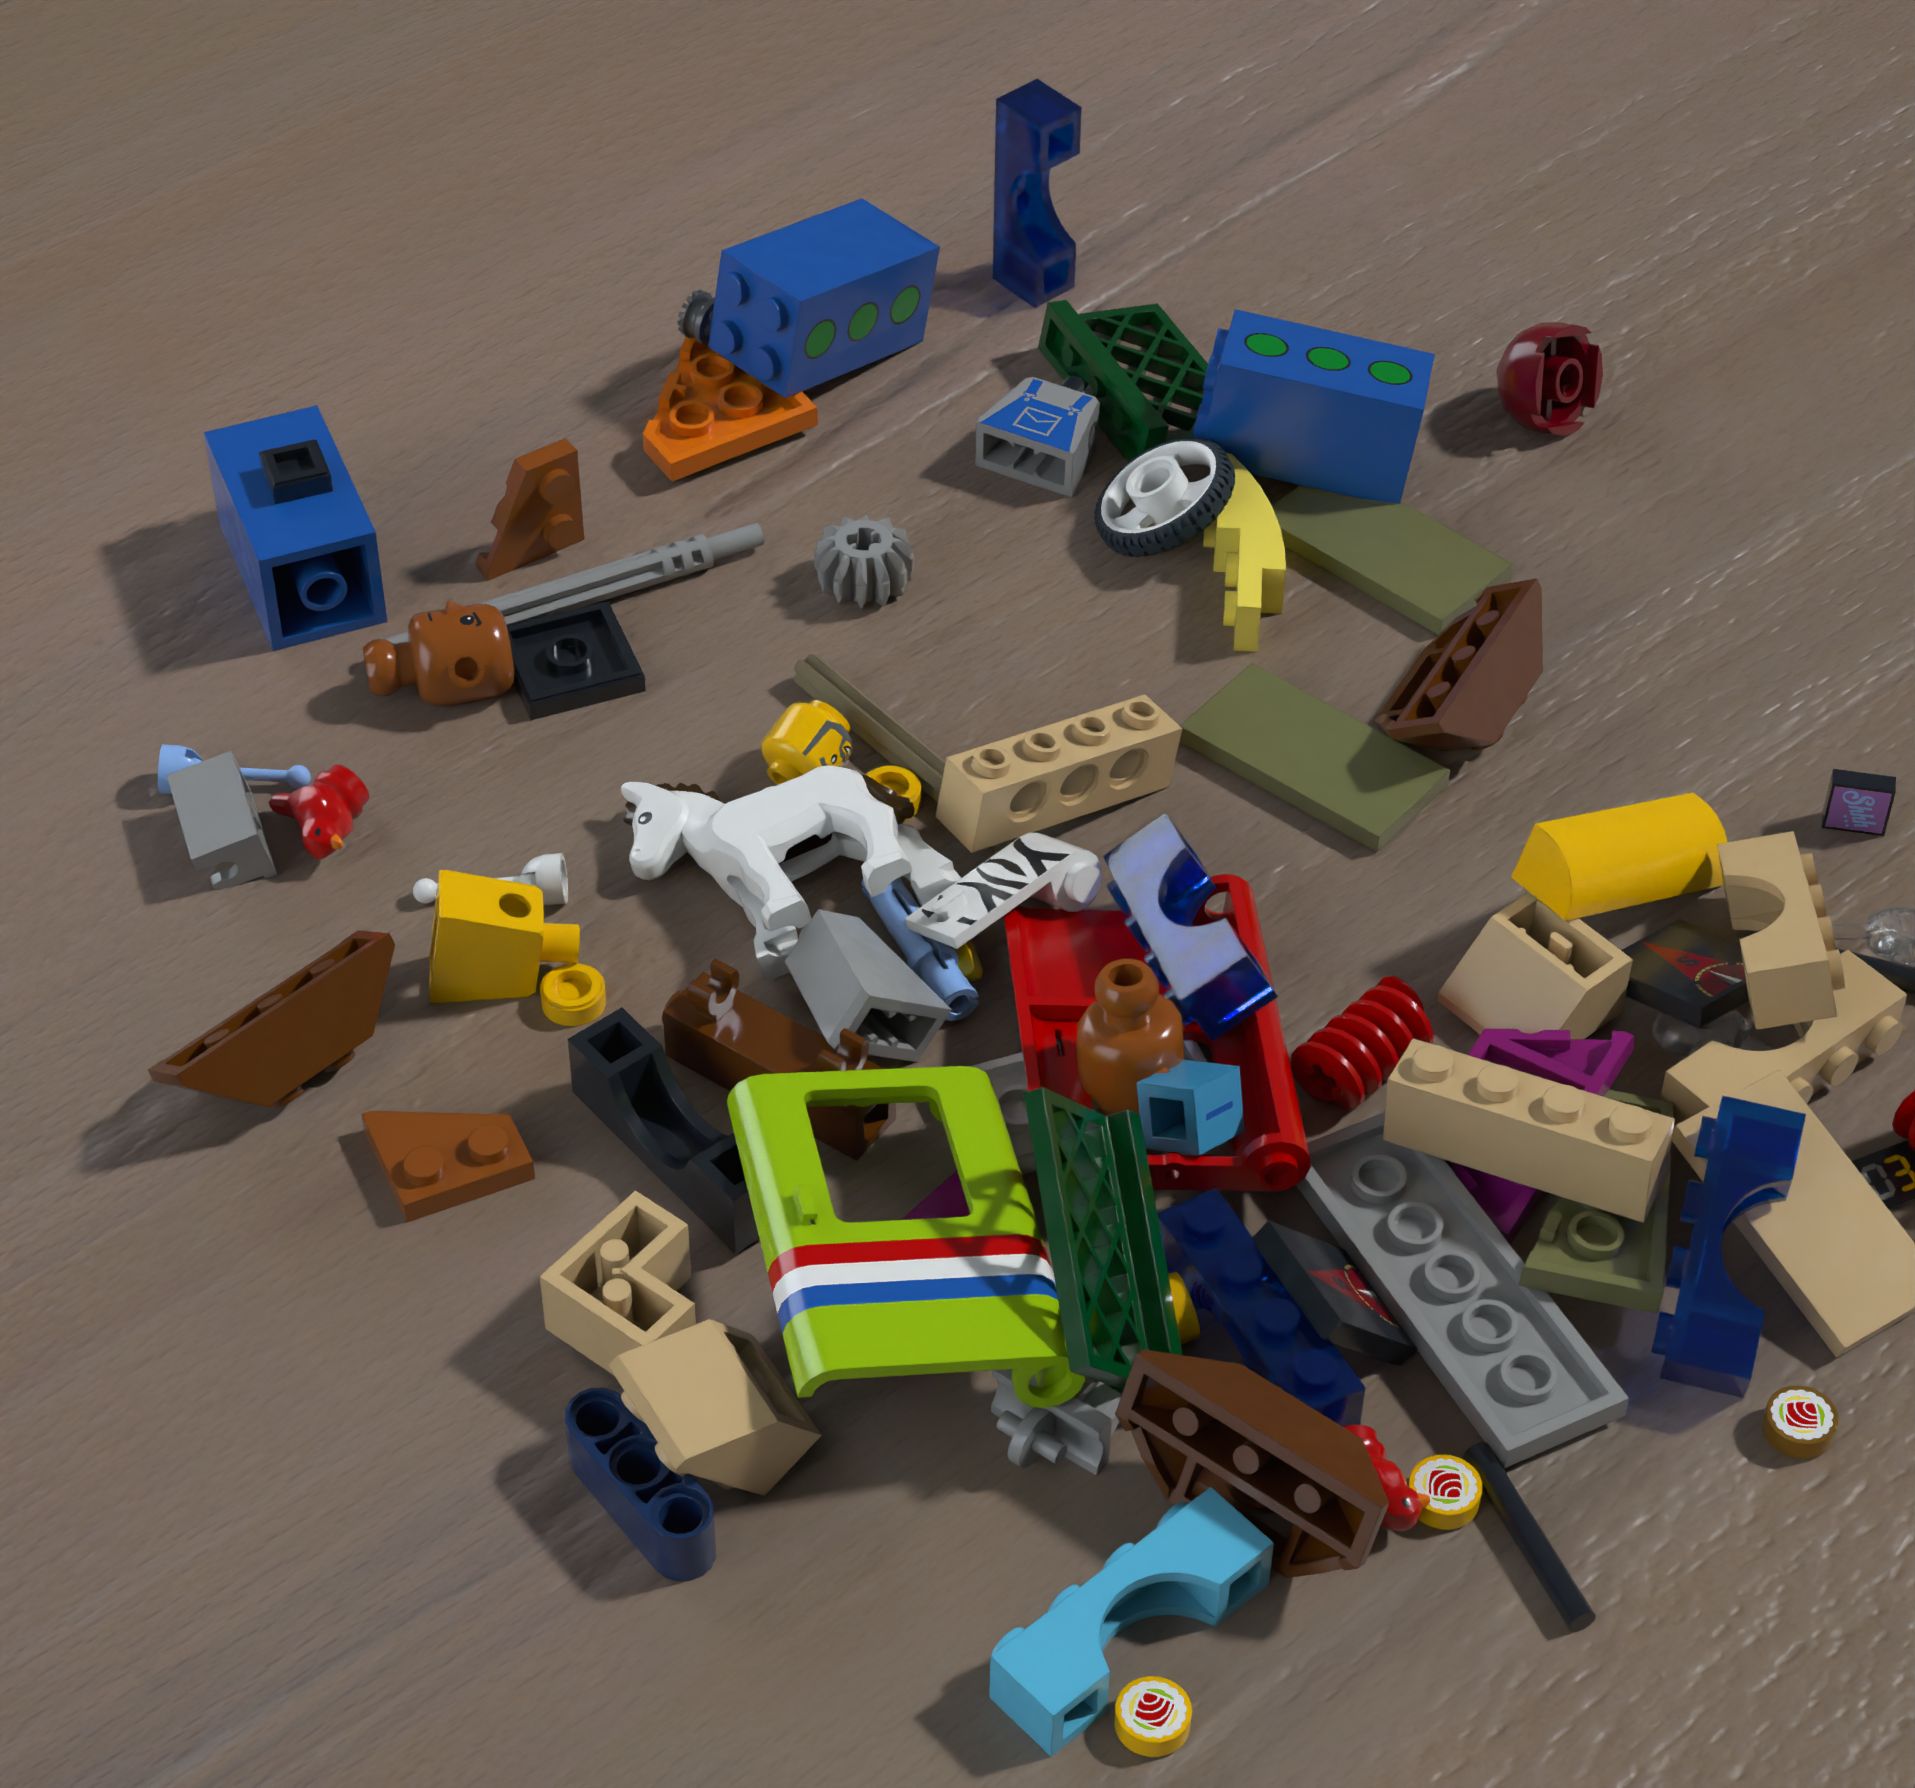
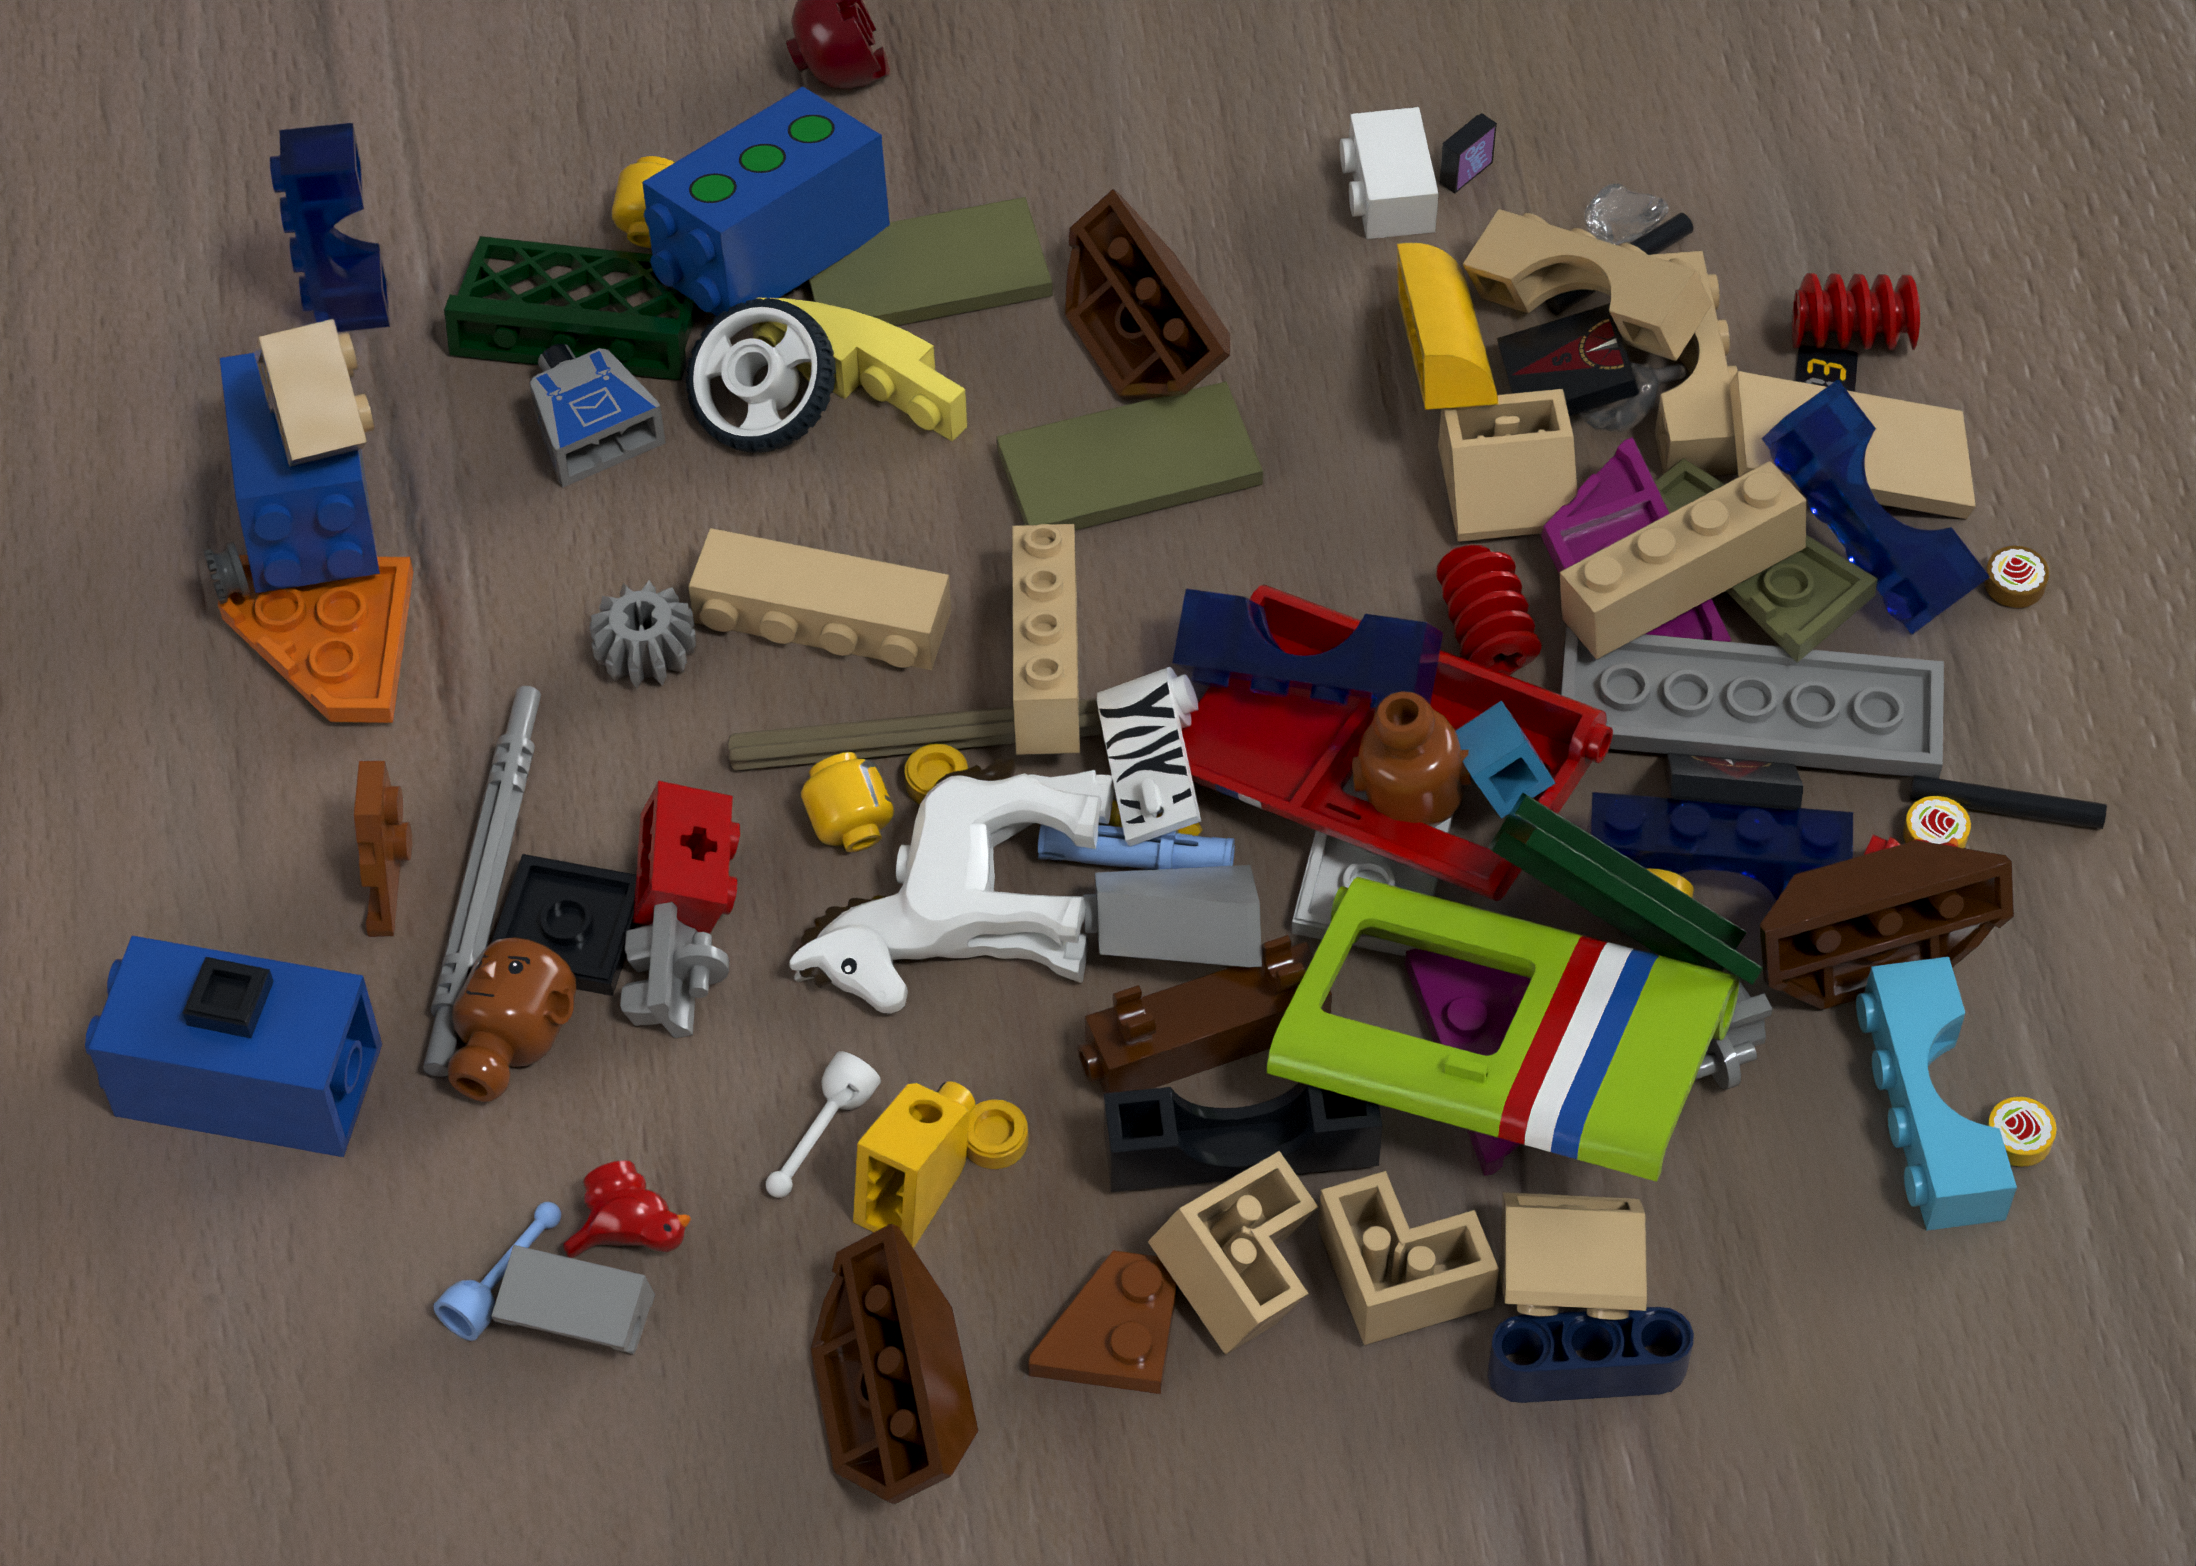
camera: 55 degrees left, 10 degrees up
none -> tan brick [254,319,374,467]
none -> light grey hips [620,902,730,1038]
none -> red brick [633,780,740,934]
none -> tan brick [688,528,951,670]
none -> tan brick [1148,1151,1318,1355]
none -> white brick [1340,107,1438,239]

